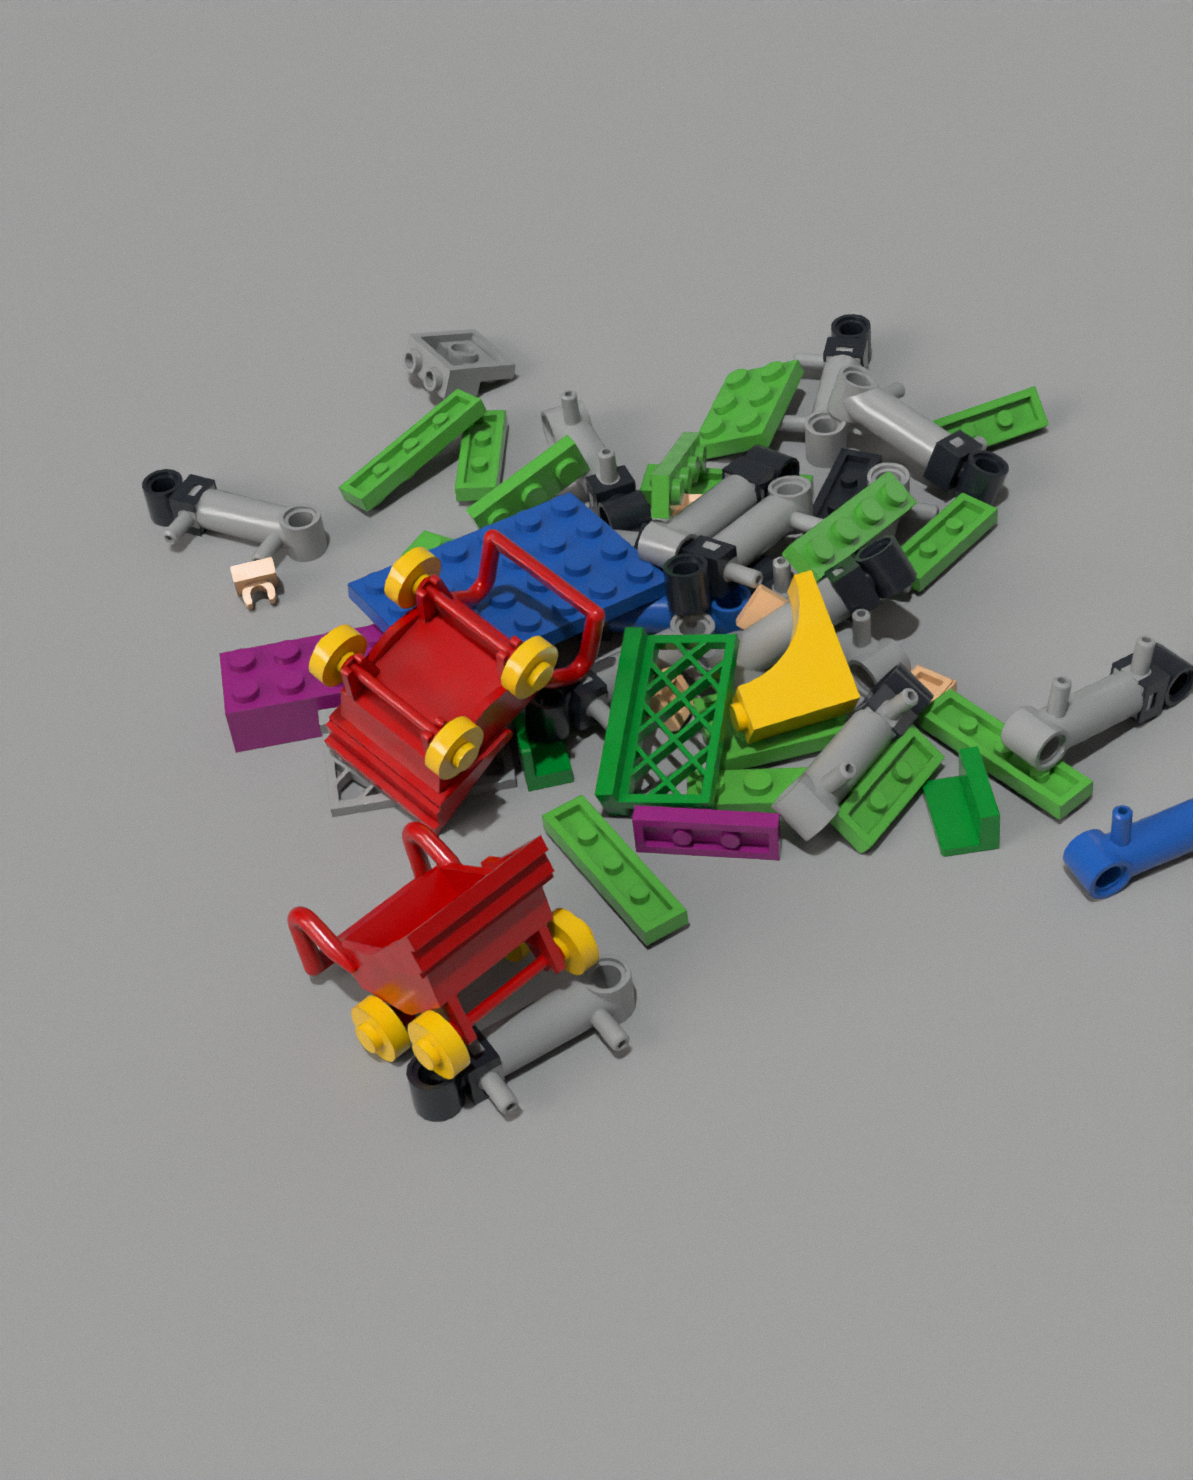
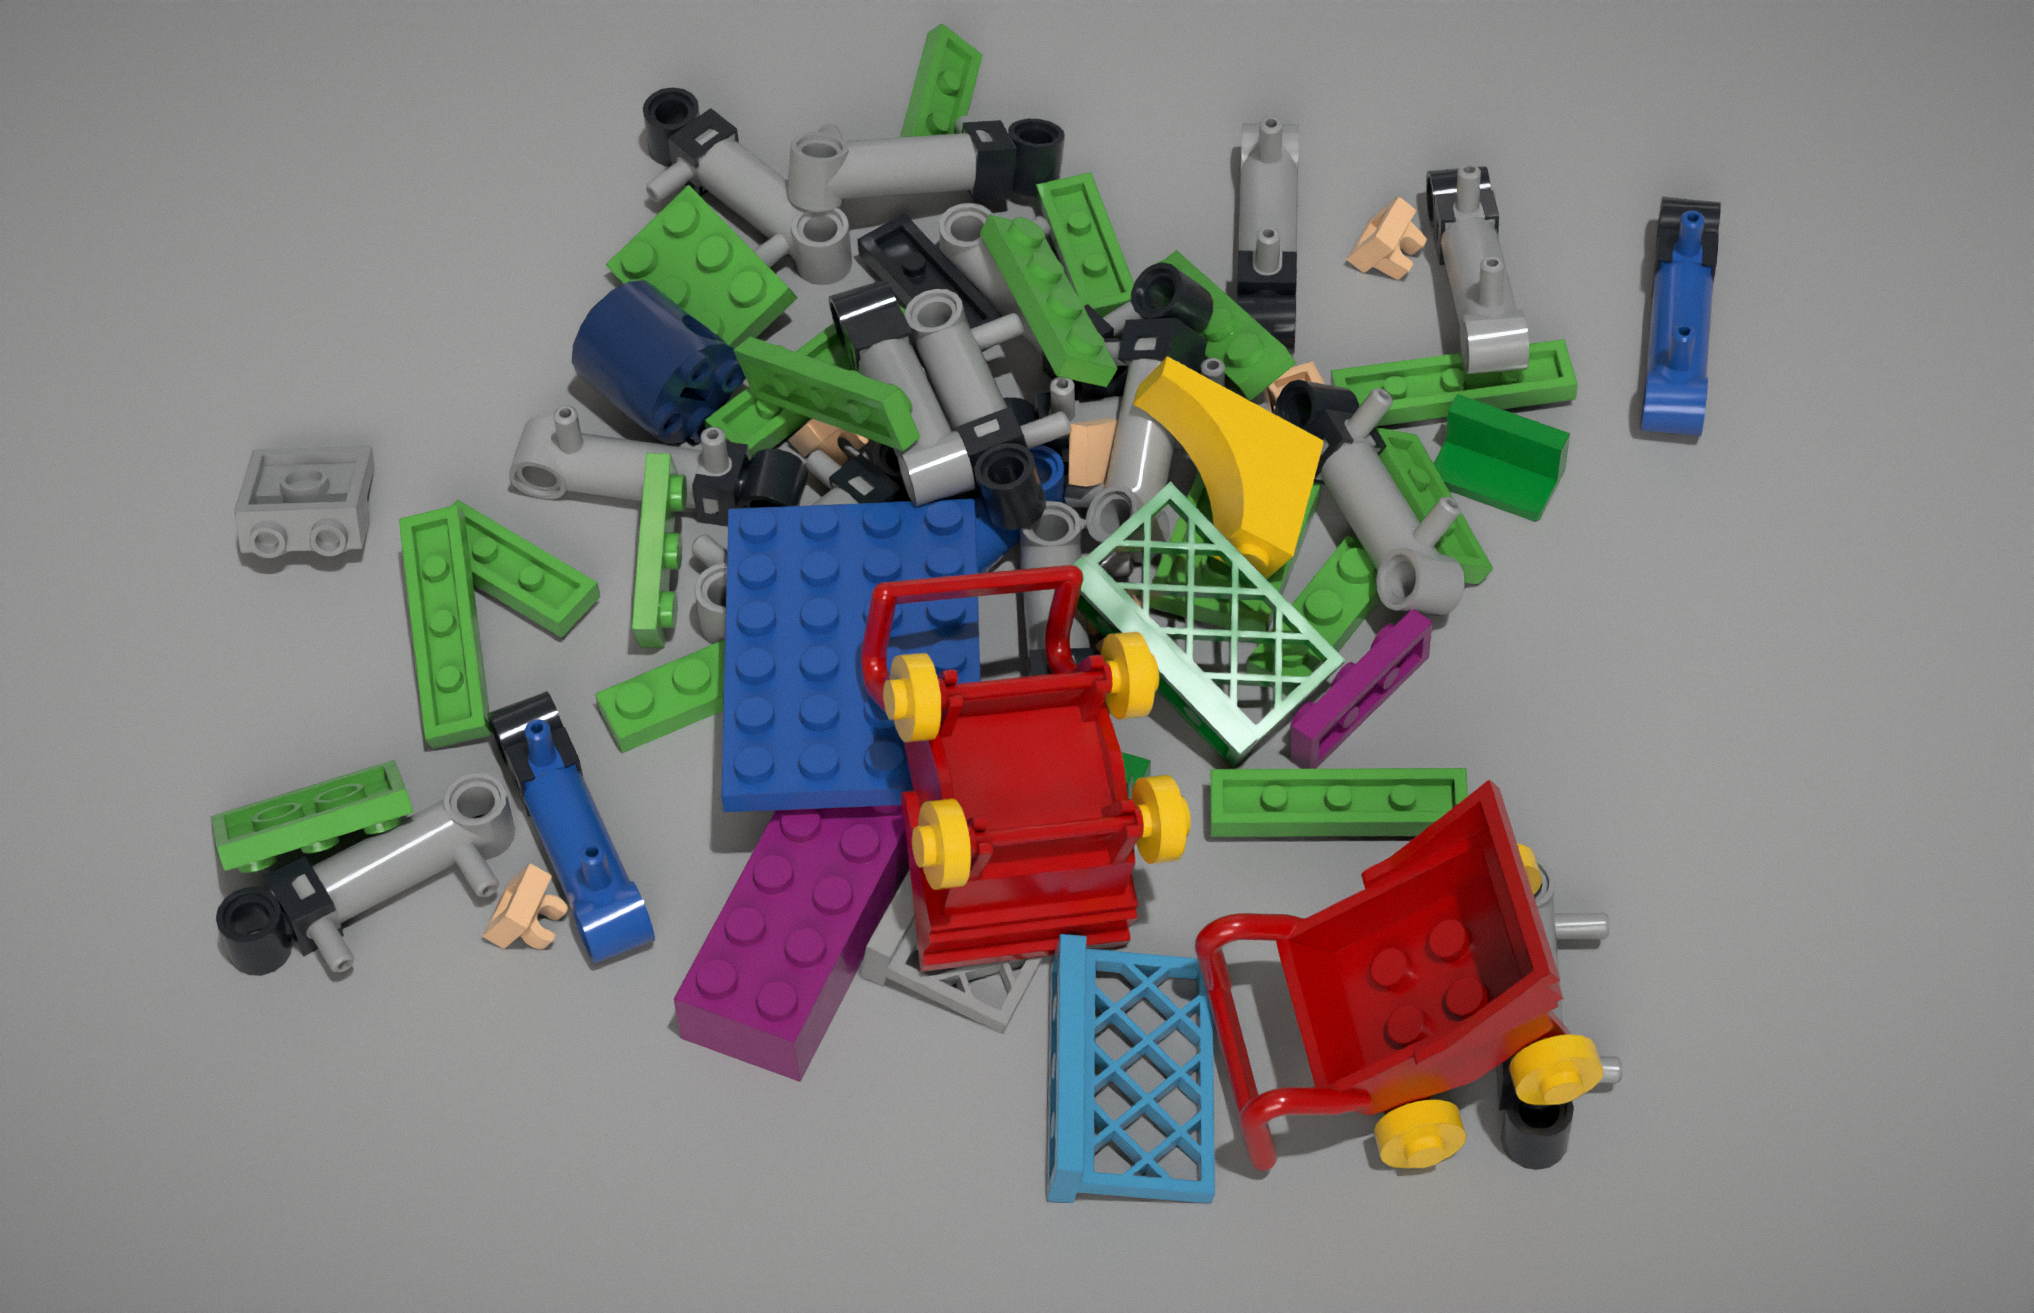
camera: 60 degrees left, 10 degrees up
none -> bright green plate [210,760,414,873]
none -> blue piece [487,691,655,964]
none -> dark blue cylinder [572,280,746,444]
none -> dark azure fence [1047,934,1215,1204]
none -> bright green plate [1156,250,1296,401]
none -> light grey piece [1237,117,1299,354]
none -> light nougat tile [1346,196,1427,280]

